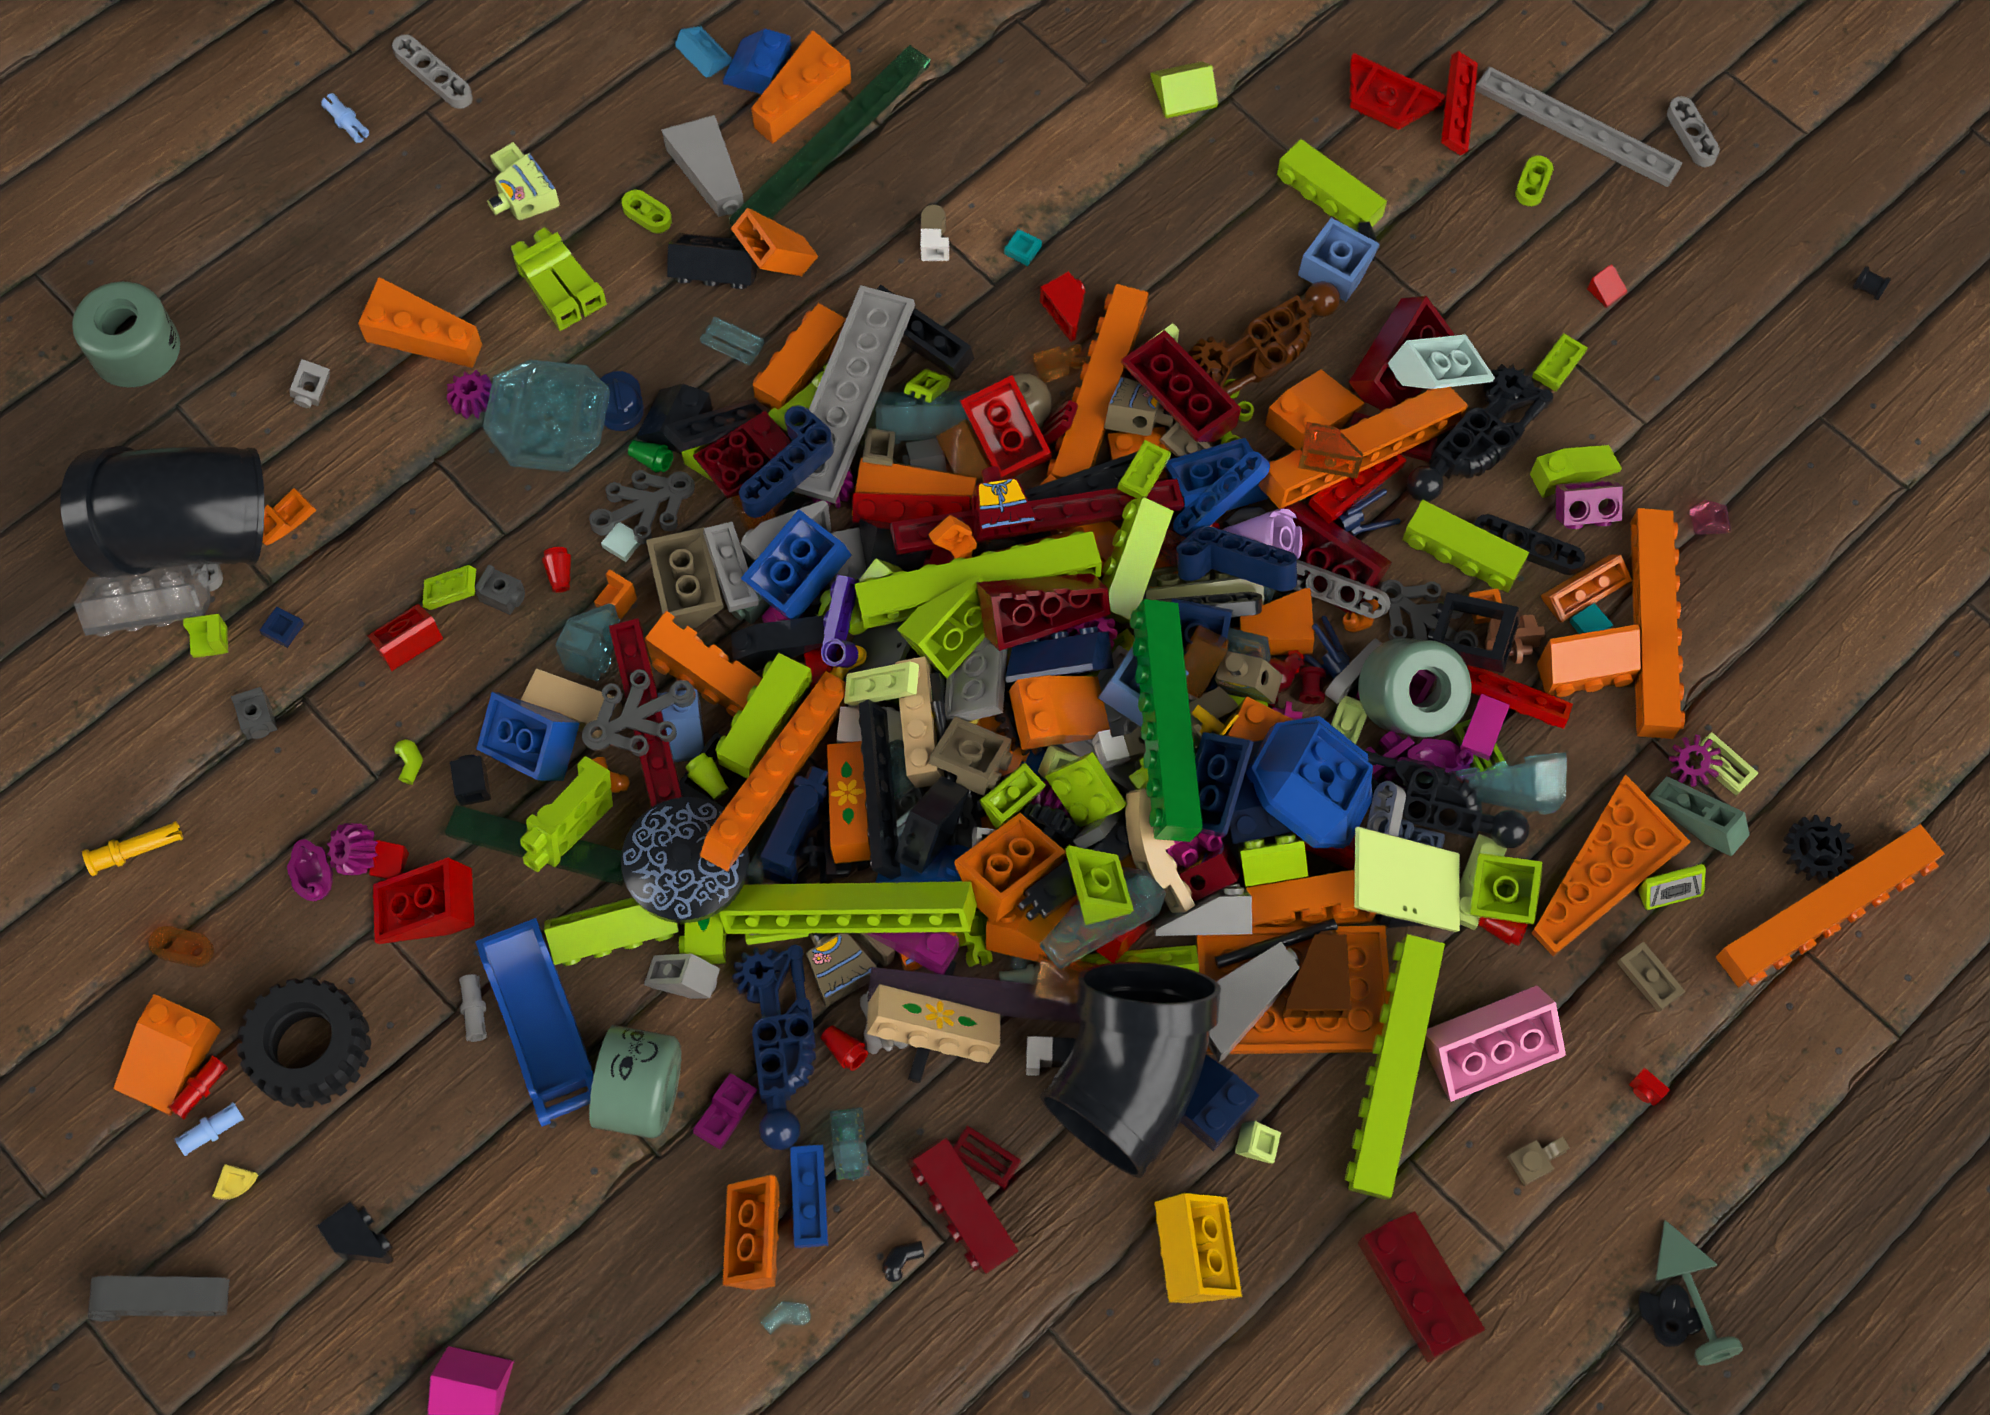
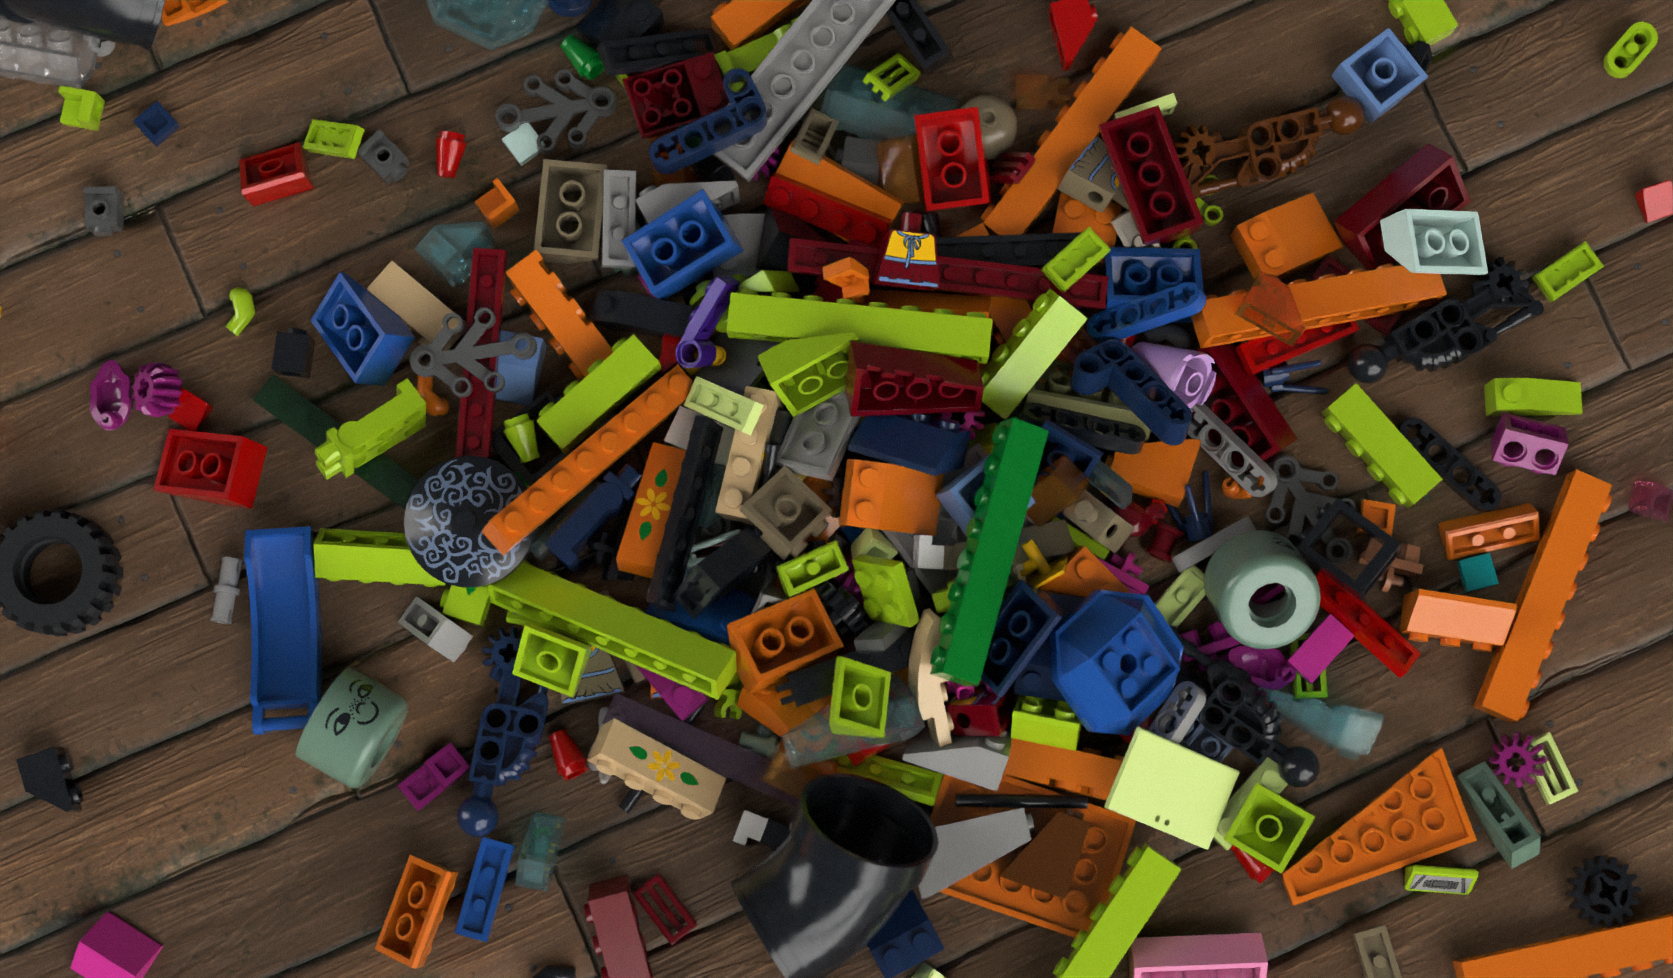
camera: 15 degrees right, 15 degrees up
none -> lime slope [512,622,592,698]

